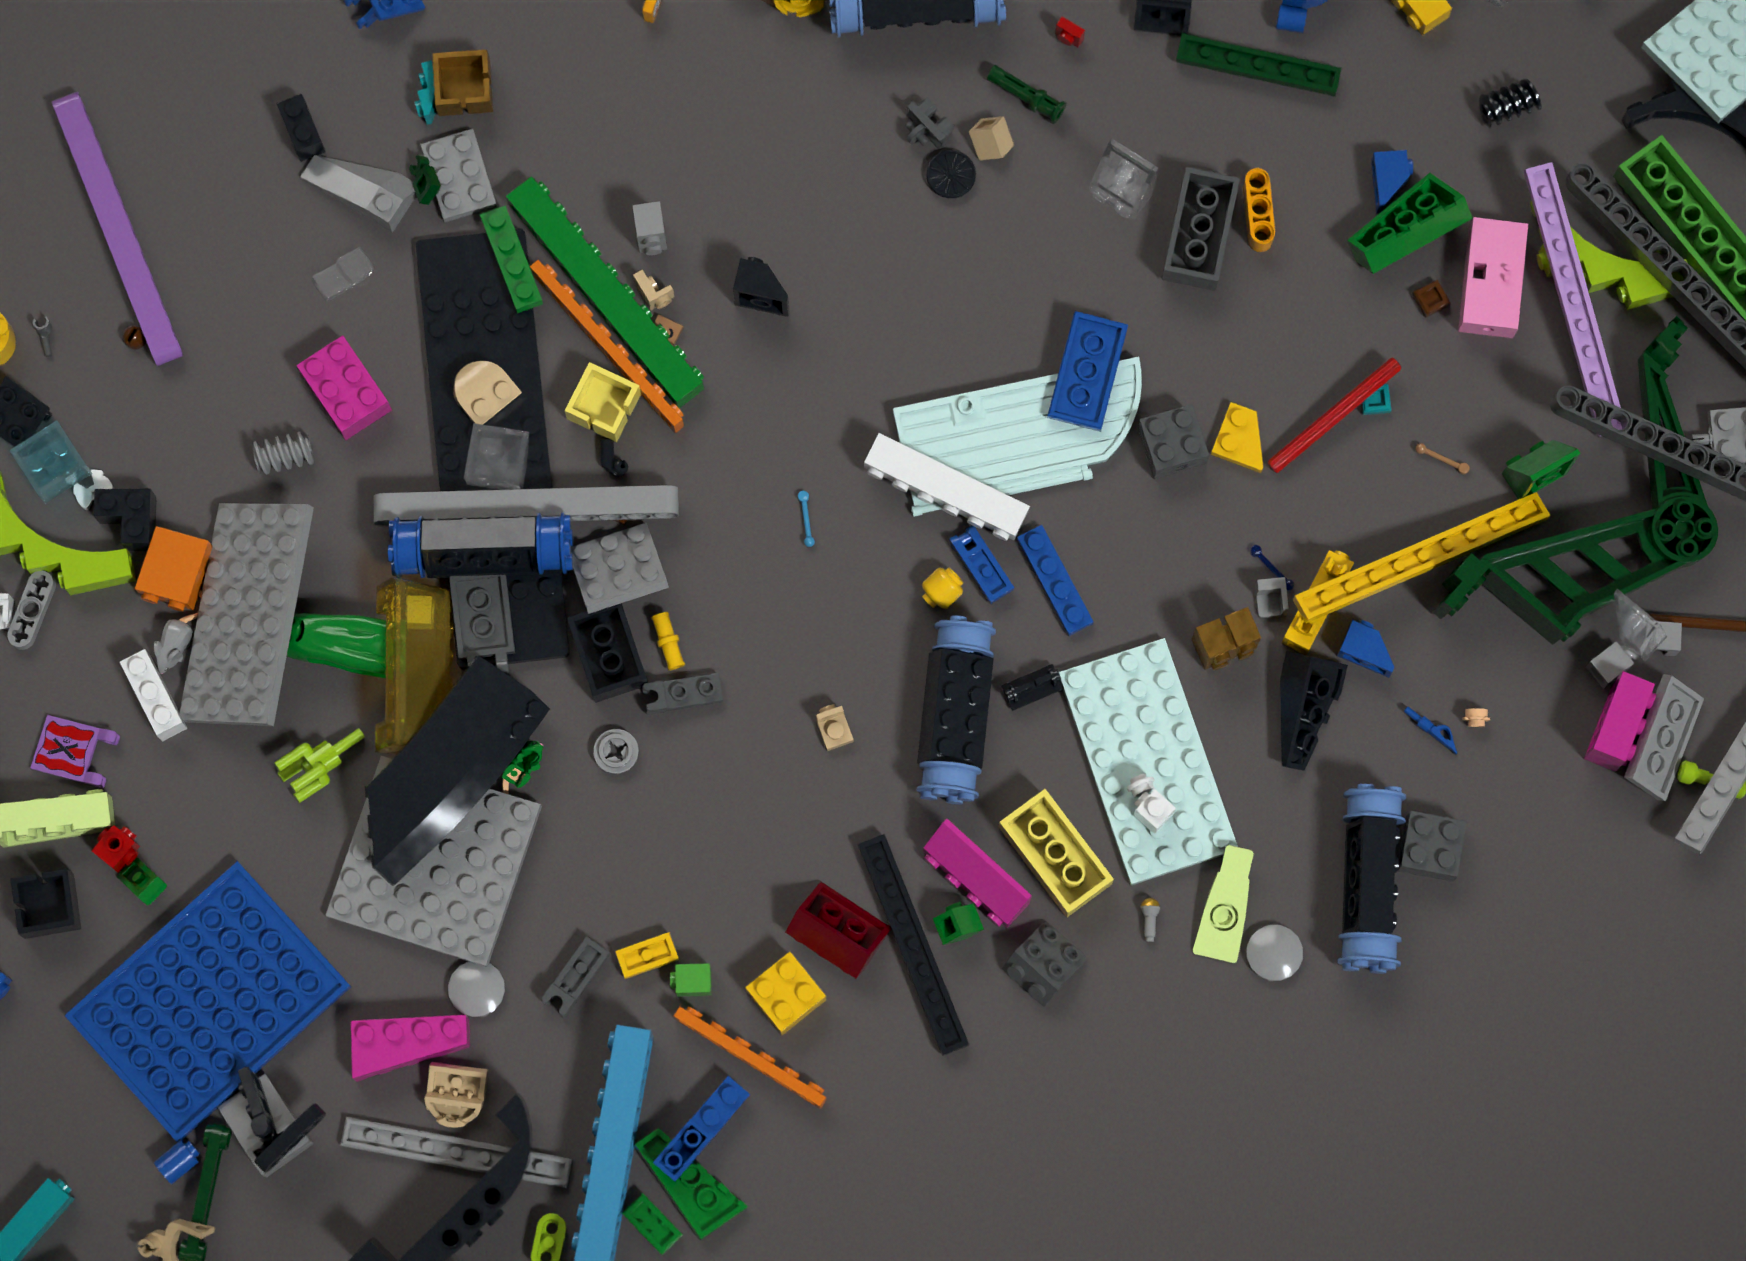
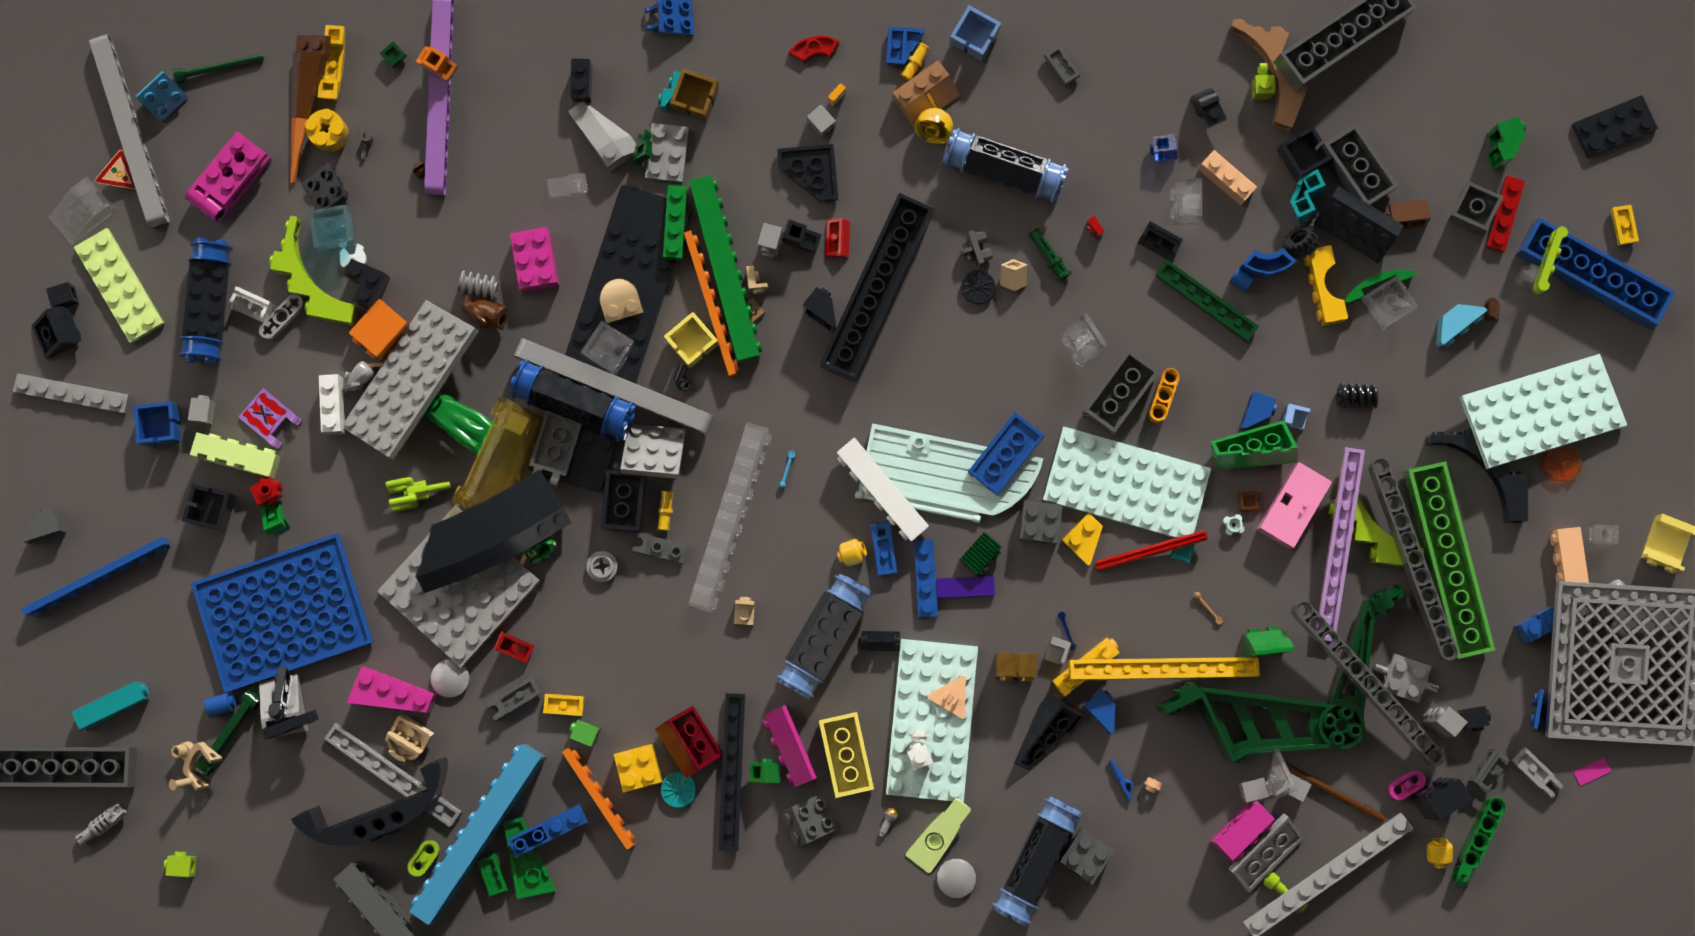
camera: 25 degrees right, 5 degrees up
none -> dark green plate [380,41,407,69]
none -> orange brick [415,46,458,83]
none -> reddish brown animal [461,294,508,330]
none -> red slope [493,632,535,663]
none -> teal wheel [661,772,696,808]
none -> clear brick [688,422,772,613]
none -> black plate [777,144,839,202]
none -> black brick [781,219,822,253]
none -> light grey panel [807,105,836,138]
none -> black brick [820,193,934,383]
none -> red slope [826,218,850,258]
none -> light nougat piece [927,676,966,719]
none -> dark purple tile [936,576,995,598]
none -> dark green brick [959,531,1002,576]
none -> light aqua plate [1043,426,1211,538]
none -> light aqua plate [1223,515,1244,535]
none -> light blue panel [1282,404,1311,430]

